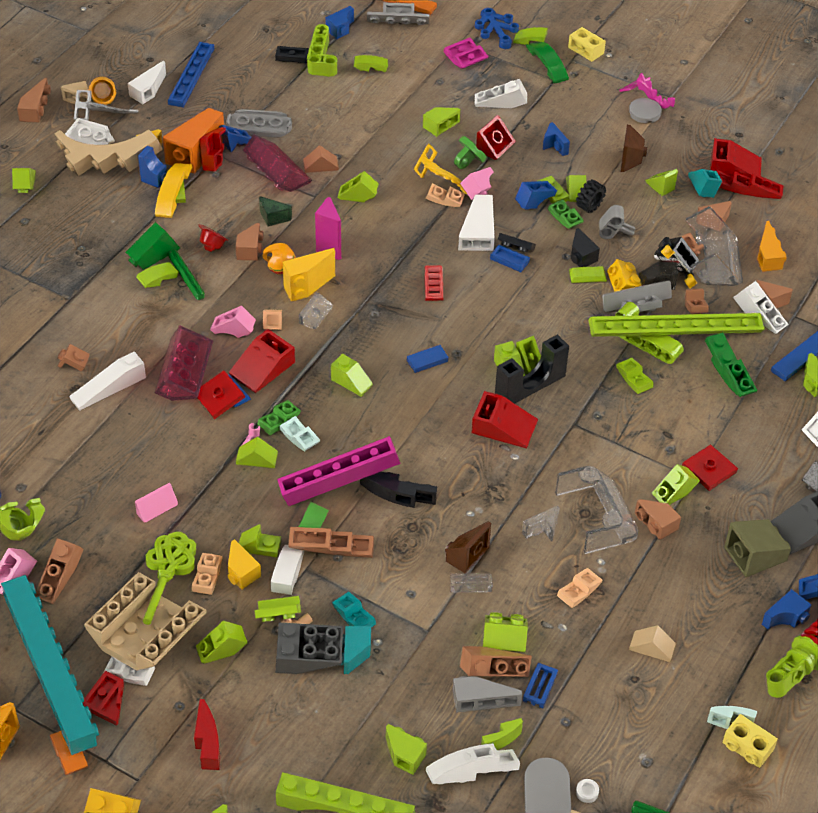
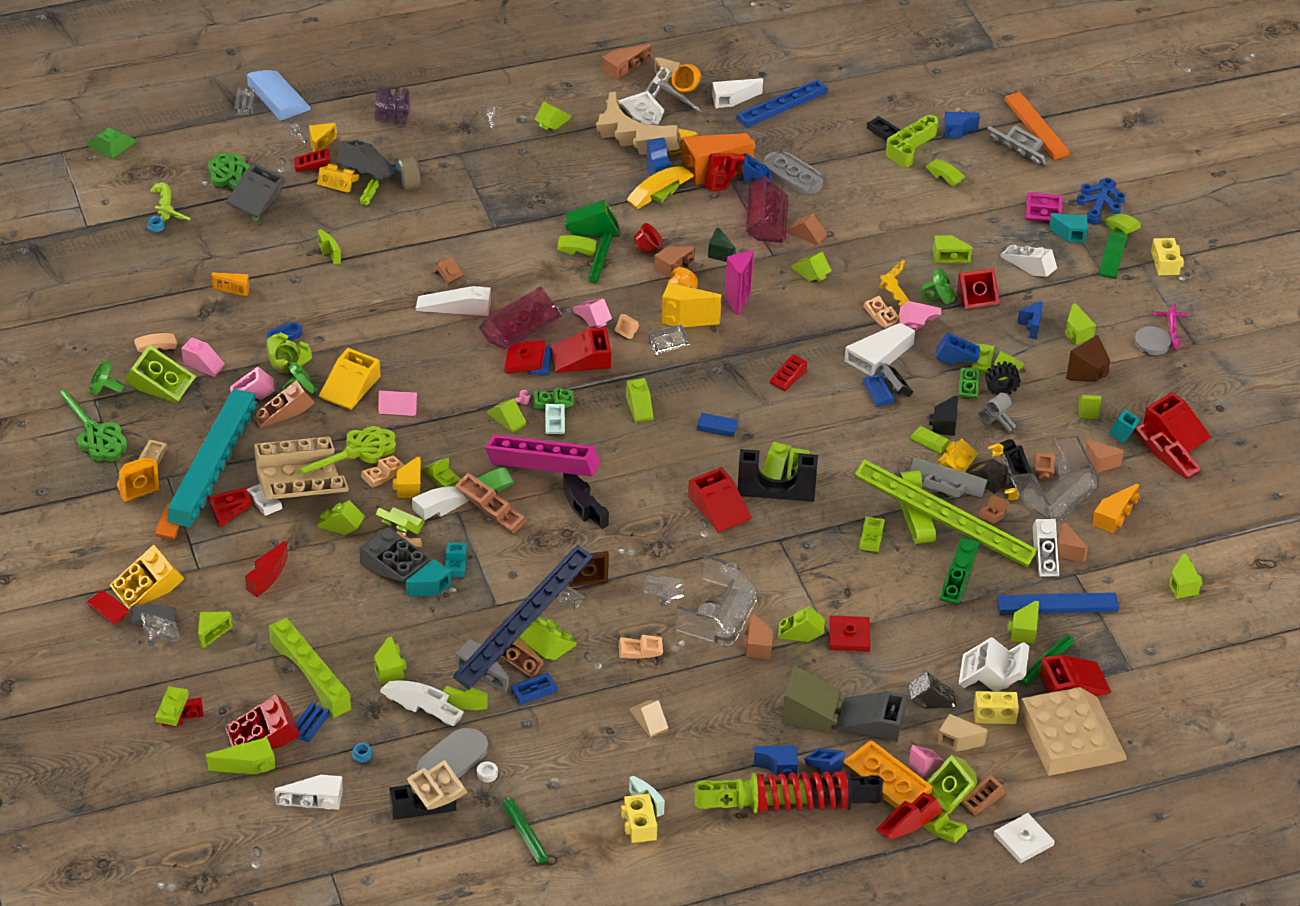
camera: 40 degrees right, 5 degrees down
none -> bright green tile [281,362,318,394]
none -> yellow slope [319,348,381,410]
none -> dark blue plate [453,544,593,690]
none -> teal slope [1049,213,1087,243]
none -> lime slope [1065,303,1096,345]

